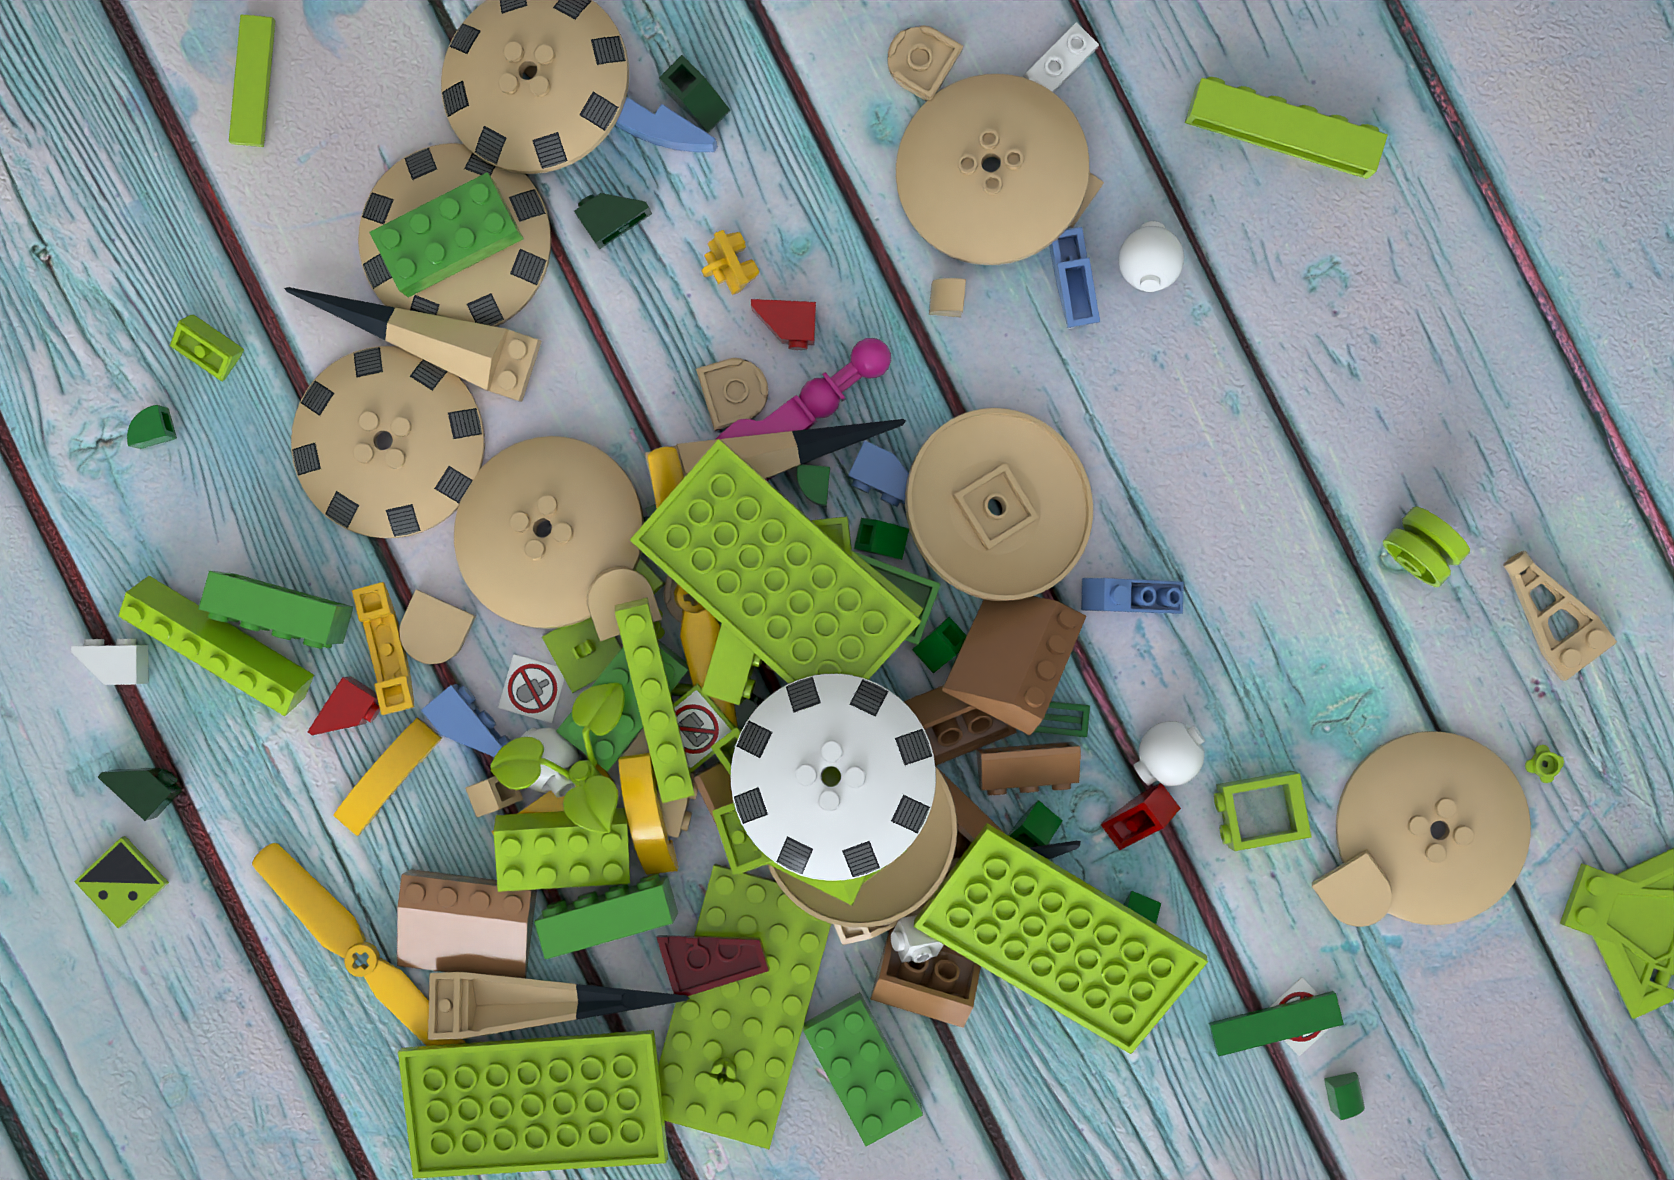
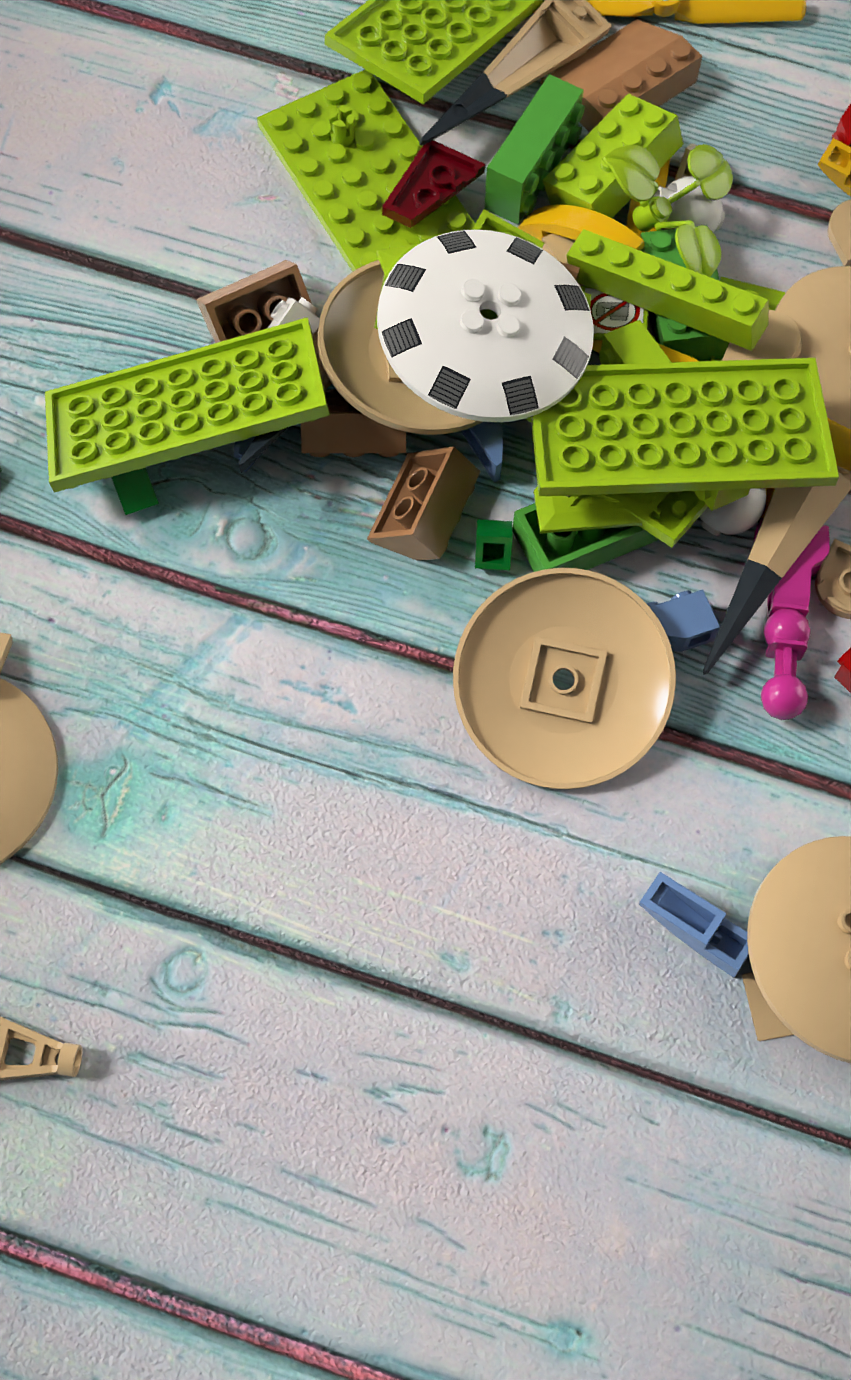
camera: 130 degrees right, 20 degrees down
yellow slope [333,718,442,836] -> none
medium blue slope [421,684,511,757] -> none
sticker [498,654,564,723] -> none
green brick [797,465,830,507] -> none
bright green brick [803,992,923,1146] -> none
green brick [854,518,909,560] -> none
tan brick [929,278,966,318] -> none
medium nougat slope [942,596,1086,735] -> none
medium nougat slope [976,742,1081,795] -> none
green brick [1008,800,1063,848] -> none
green tile [1034,701,1090,737] -> none
medium blue slope [1081,578,1184,614] -> none
red slope [1101,783,1181,850] -> none
white brick [1119,221,1184,292] -> none
white brick [1134,721,1205,786] -> none
lime brick [1185,77,1388,179] -> none
lime window [1214,771,1312,851] -> none
lime wheel [1383,506,1470,587] -> none

